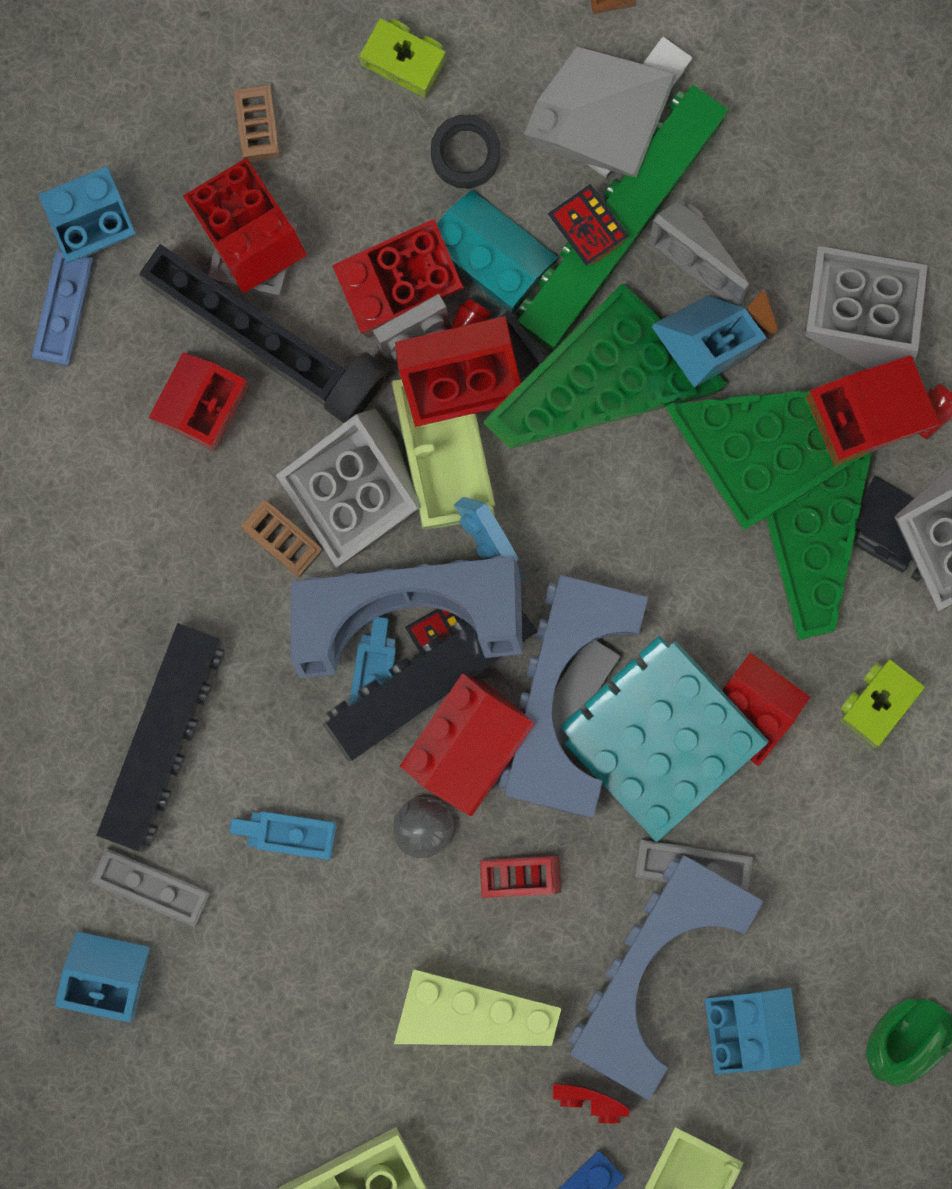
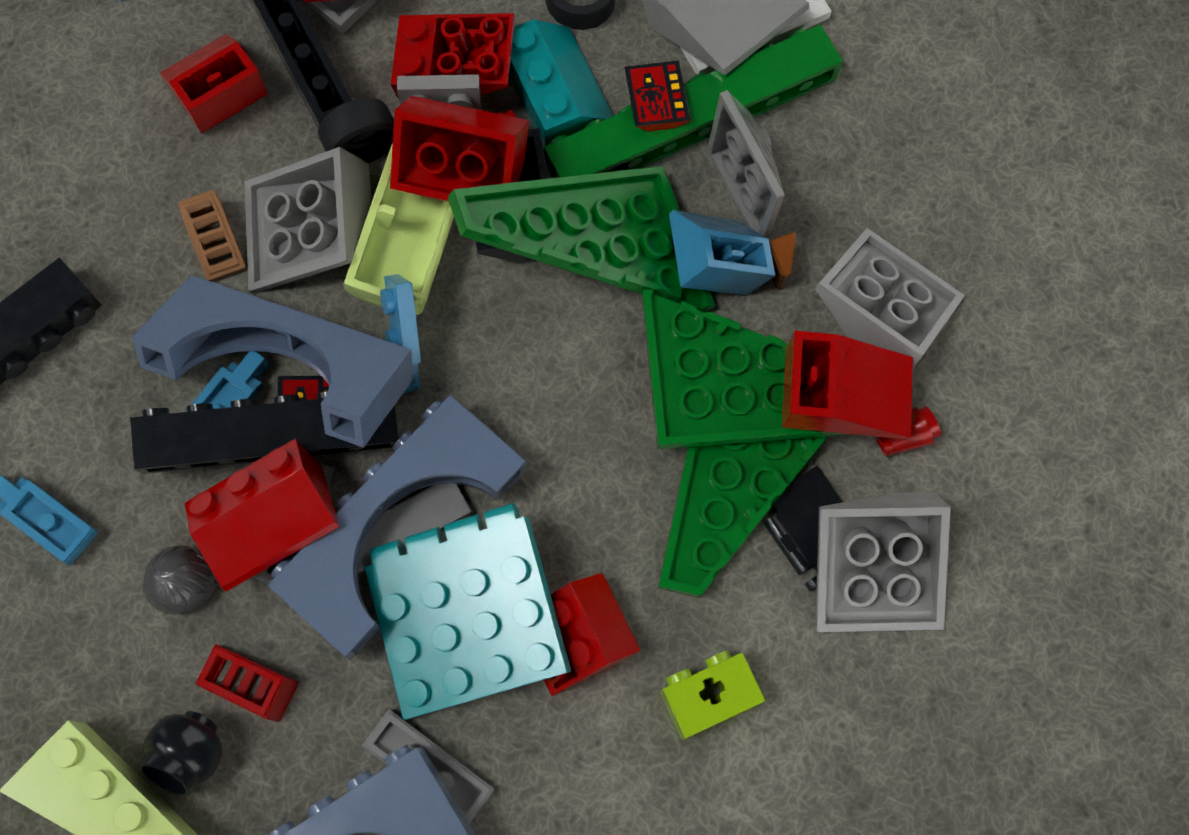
camera: 20 degrees right, 10 degrees down
none -> black piece [137,711,222,797]

